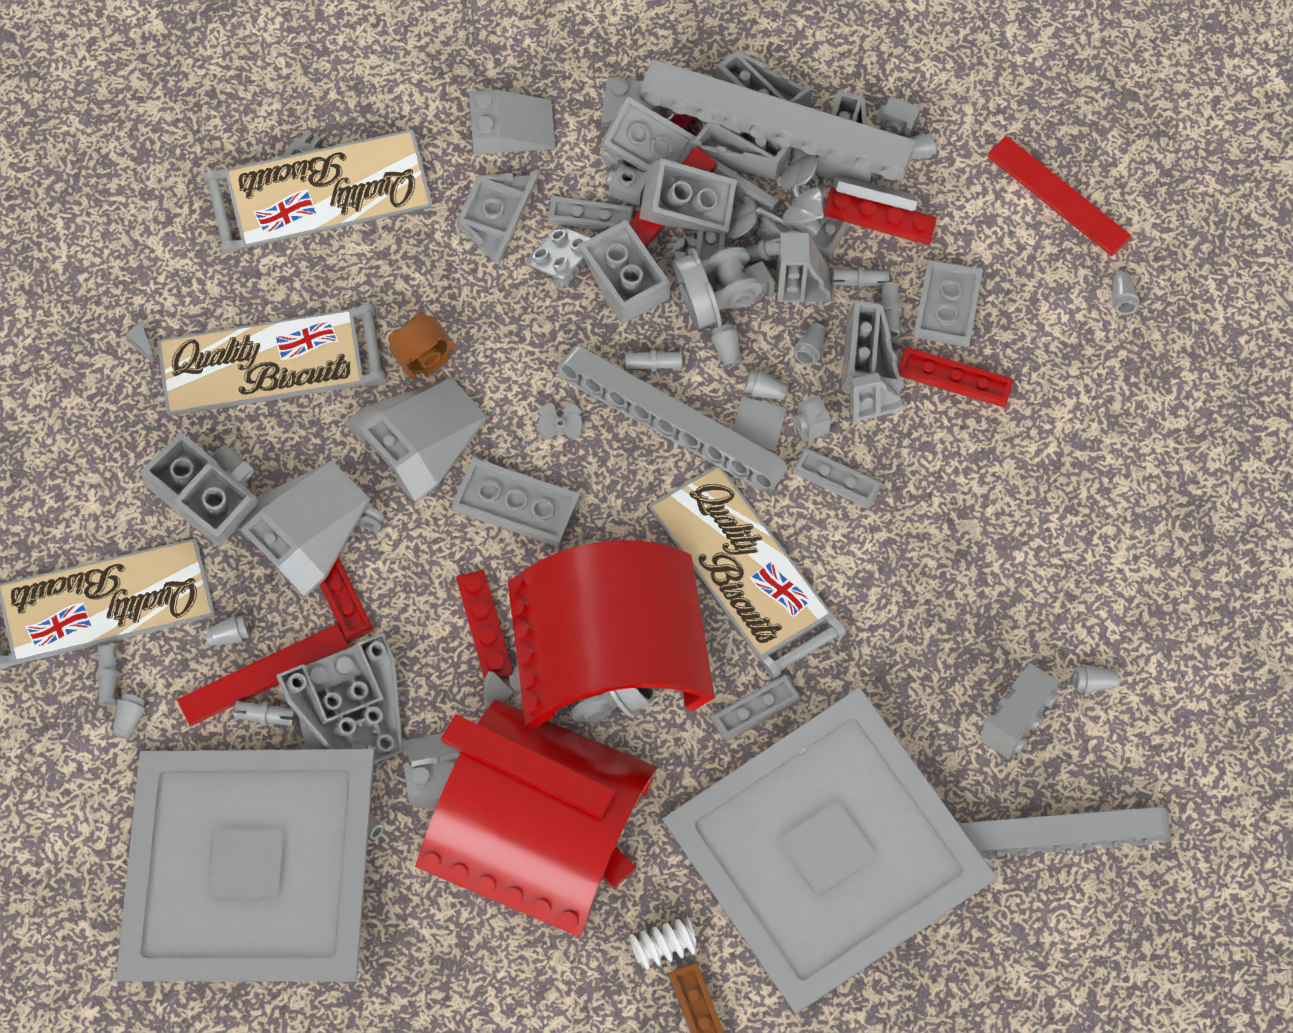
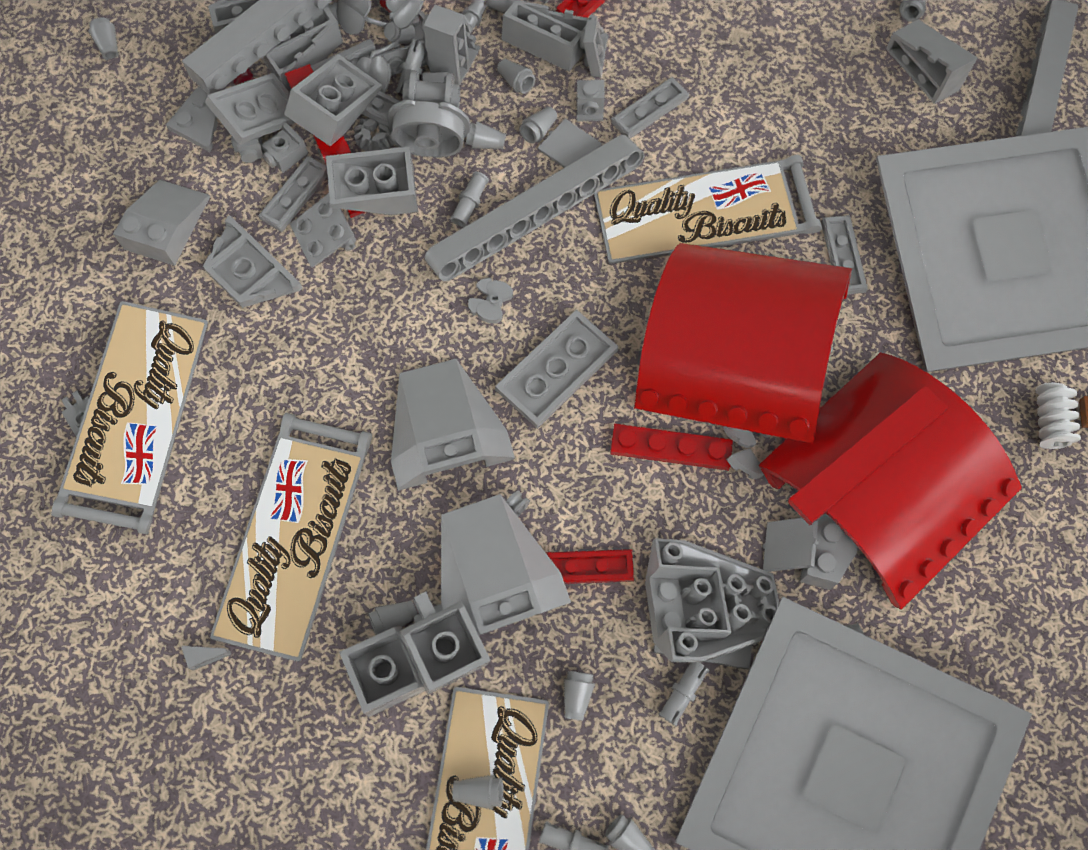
camera: 65 degrees left, 5 degrees up
red tile [177,624,349,727] -> none
dark orange brick [388,312,455,379] -> none
none -> light grey cone [452,775,504,810]

